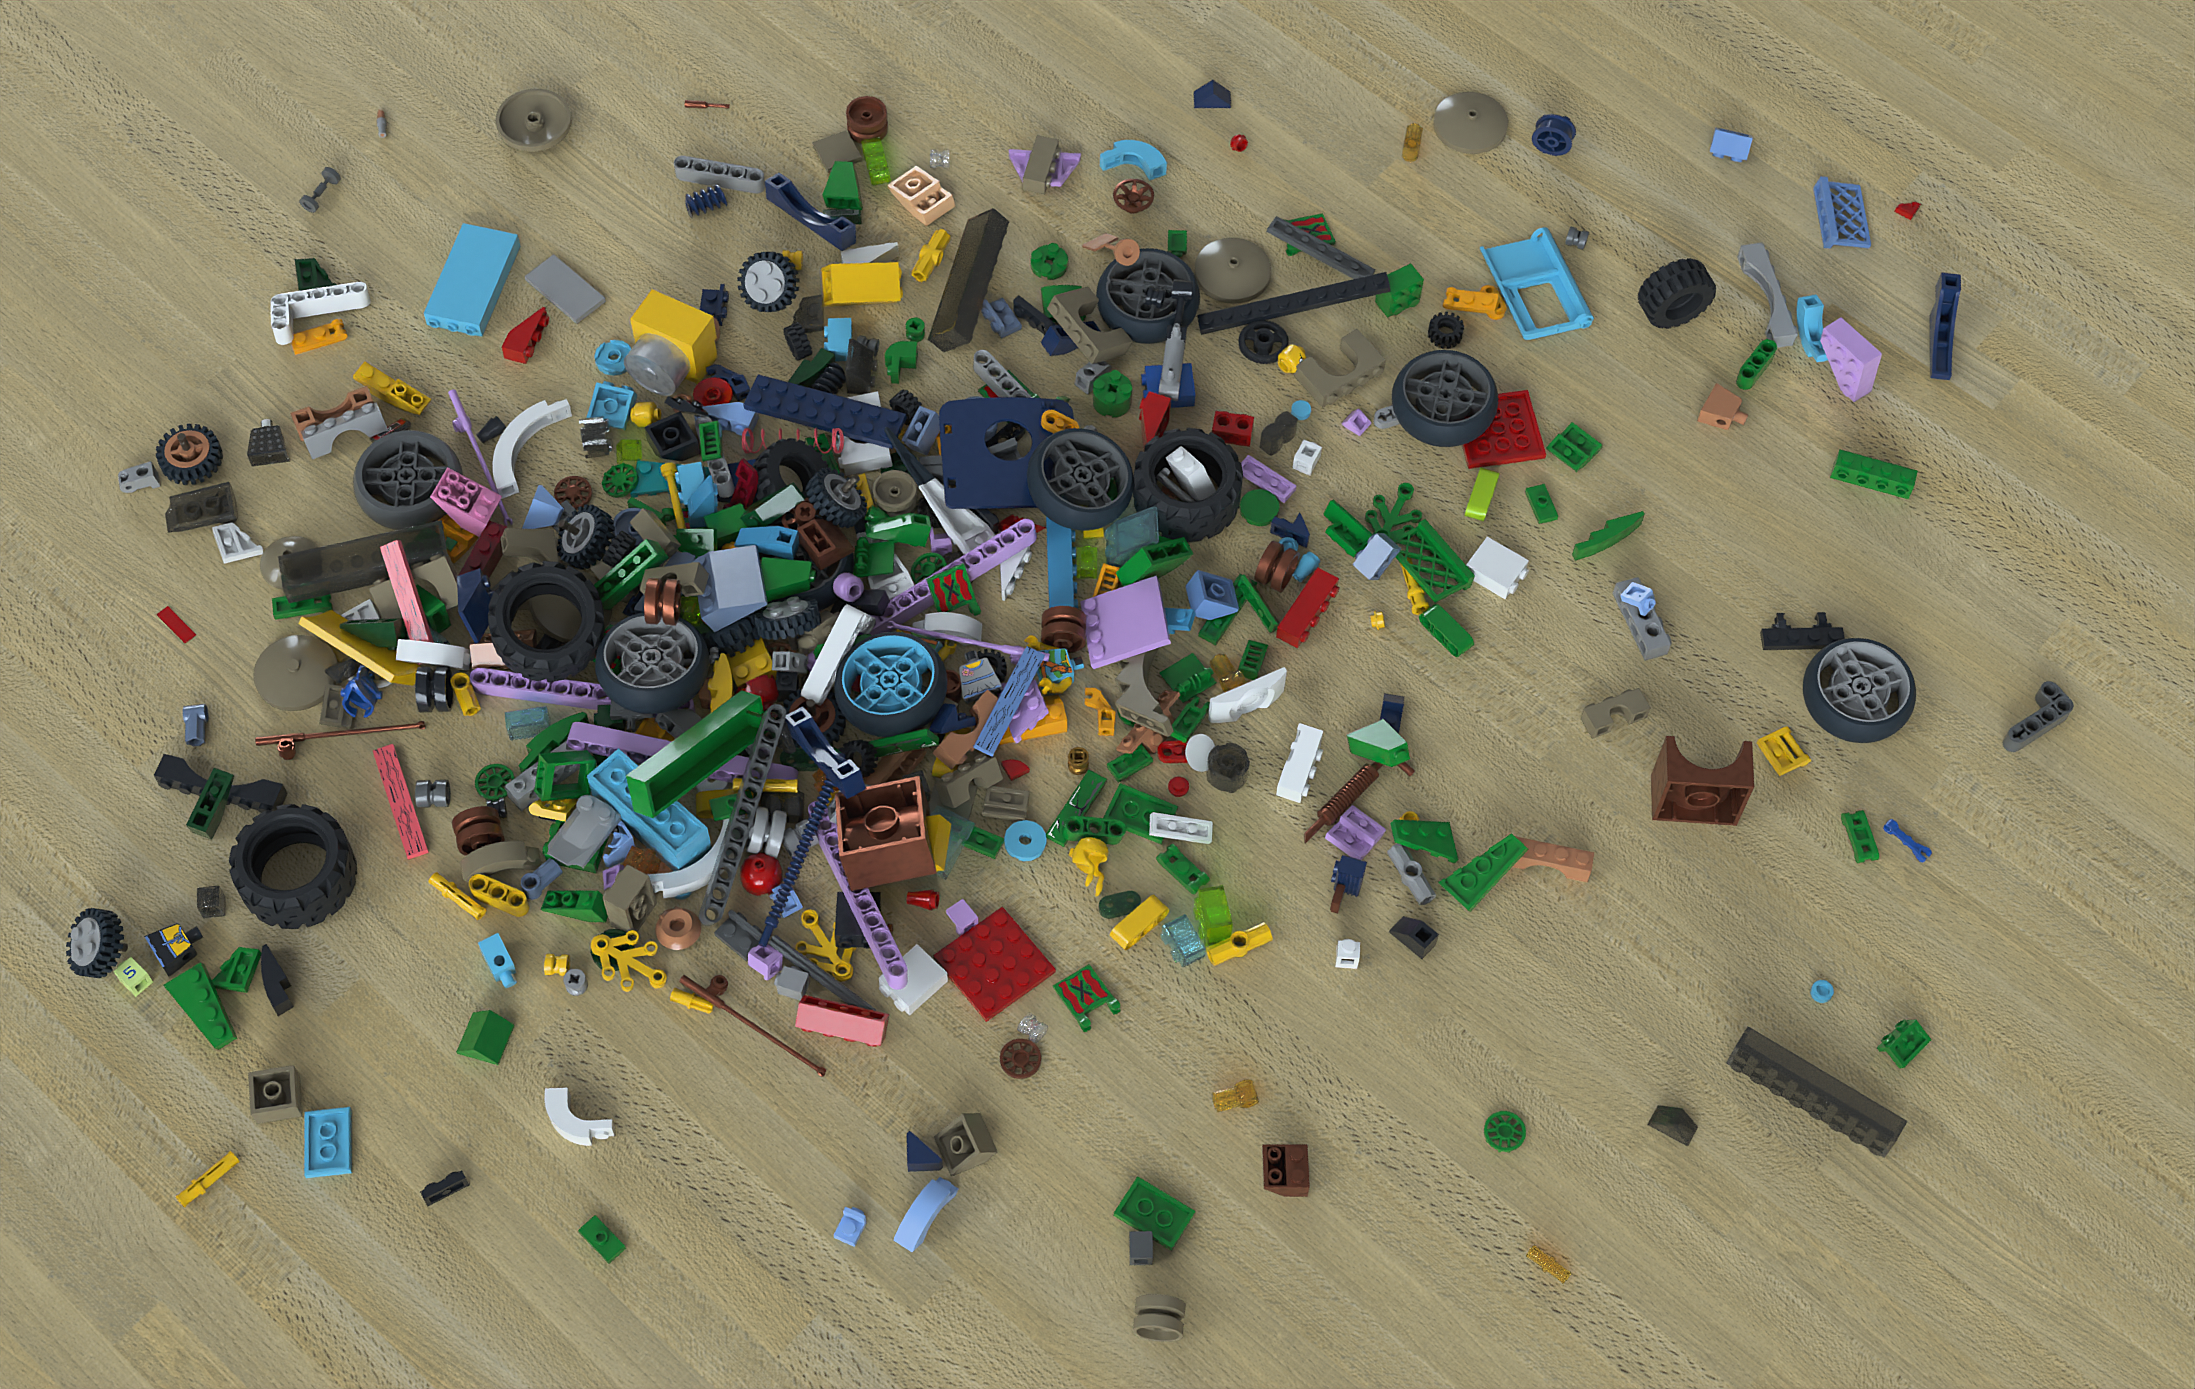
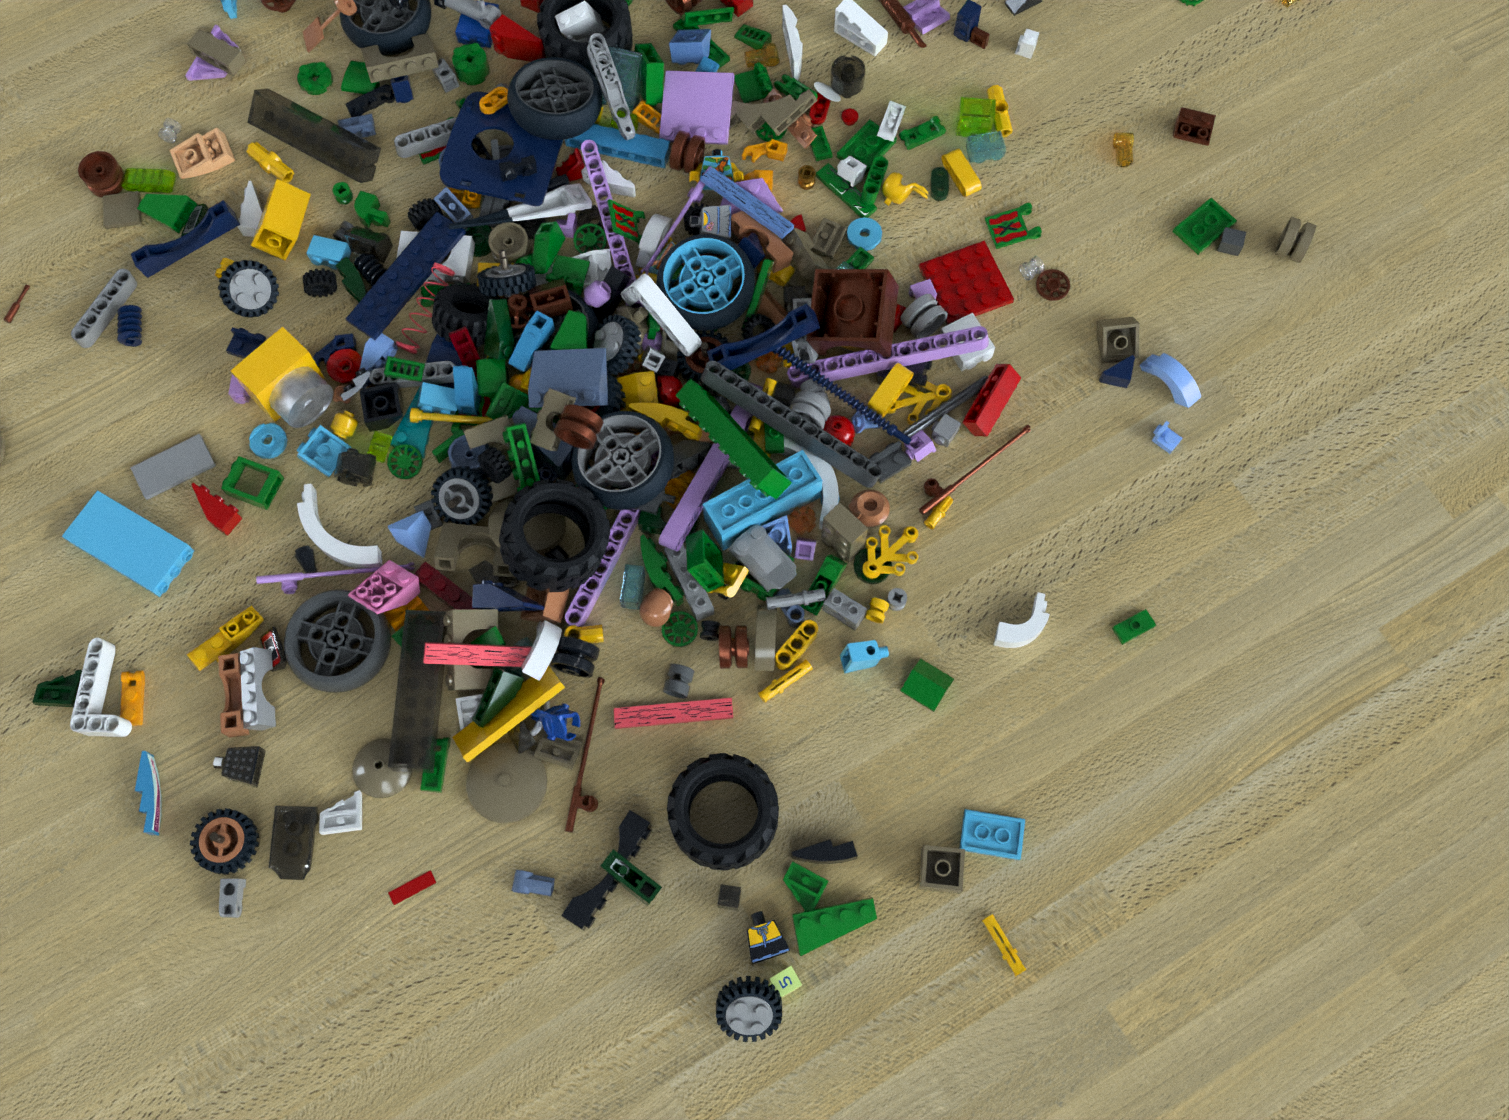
camera: 70 degrees left, 10 degrees up
black plate [420,1170,469,1207] -> none
copper wheel [554,476,592,510] -> none
clear smoke wing [791,294,824,333] -> none
none -> dark azure slope [135,751,161,836]
none -> green window [221,456,284,510]
none -> black piece [499,155,537,182]
none -> light grey piece [587,33,635,140]
none -> nougat hat [639,588,673,627]
none -> light grey pin [766,588,826,610]
none -> light grey brick [823,588,867,630]
none -> white brick [837,156,867,187]
none -> yellow beam [867,363,914,417]
none -> light grey wheel [900,294,948,339]

